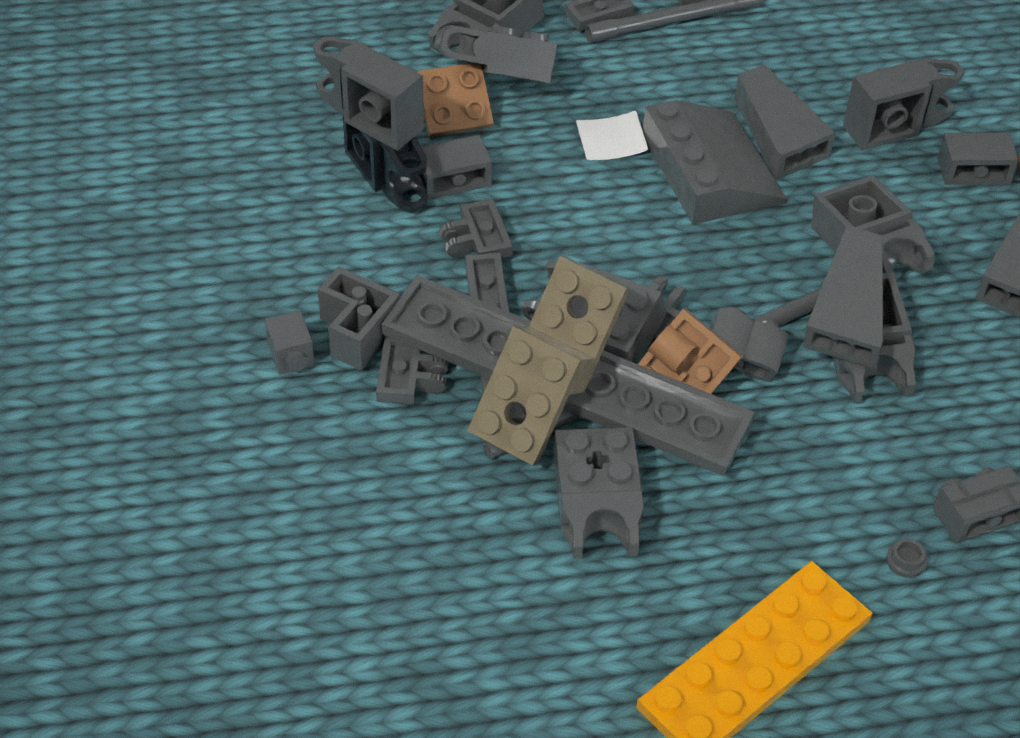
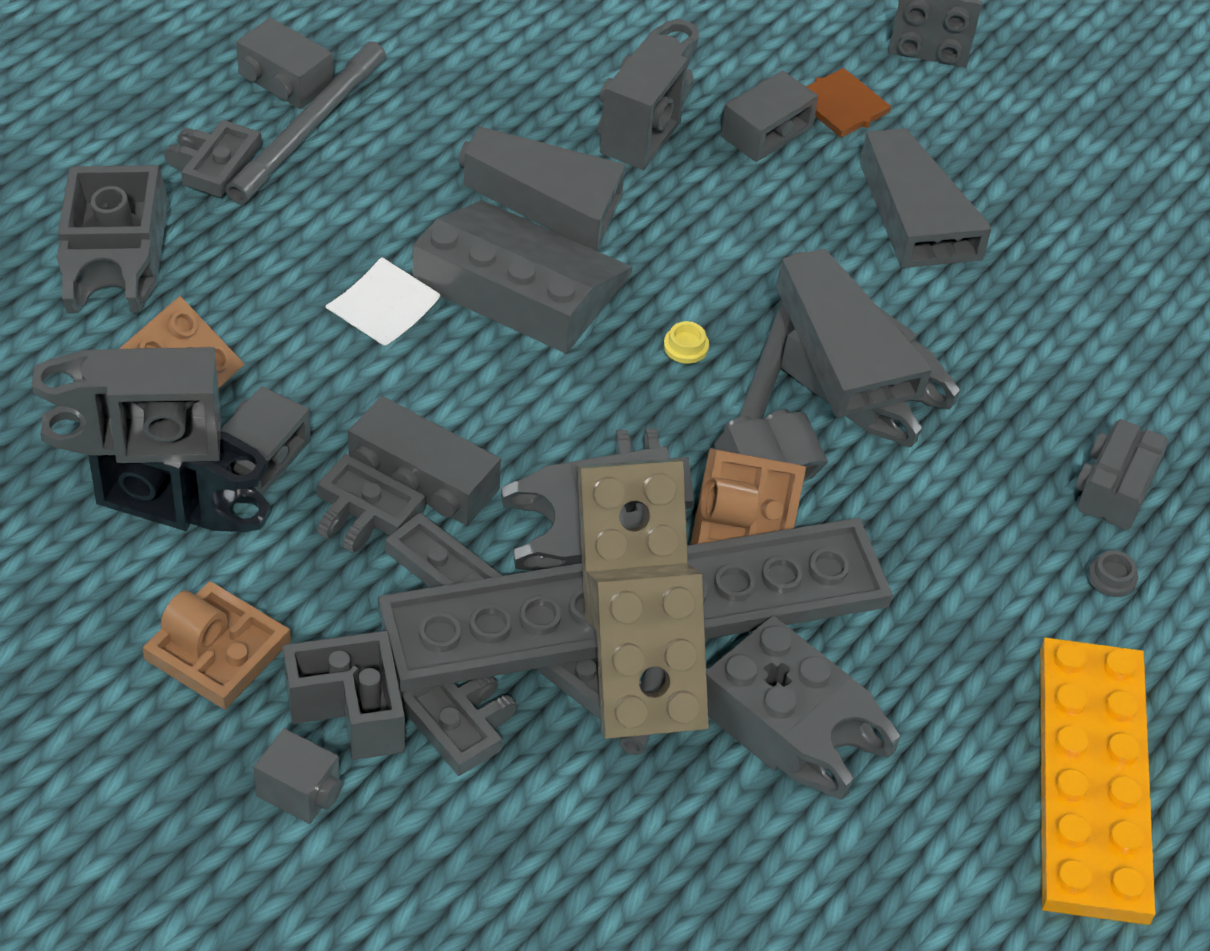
camera: 45 degrees left, 0 degrees up
dark grey brick [434,25,557,83] -> none
dark grey brick [811,175,935,273] -> none
none -> medium nougat plate [142,581,291,710]
none -> dark grey brick [348,396,501,526]
none -> light yellow plate [664,321,709,364]

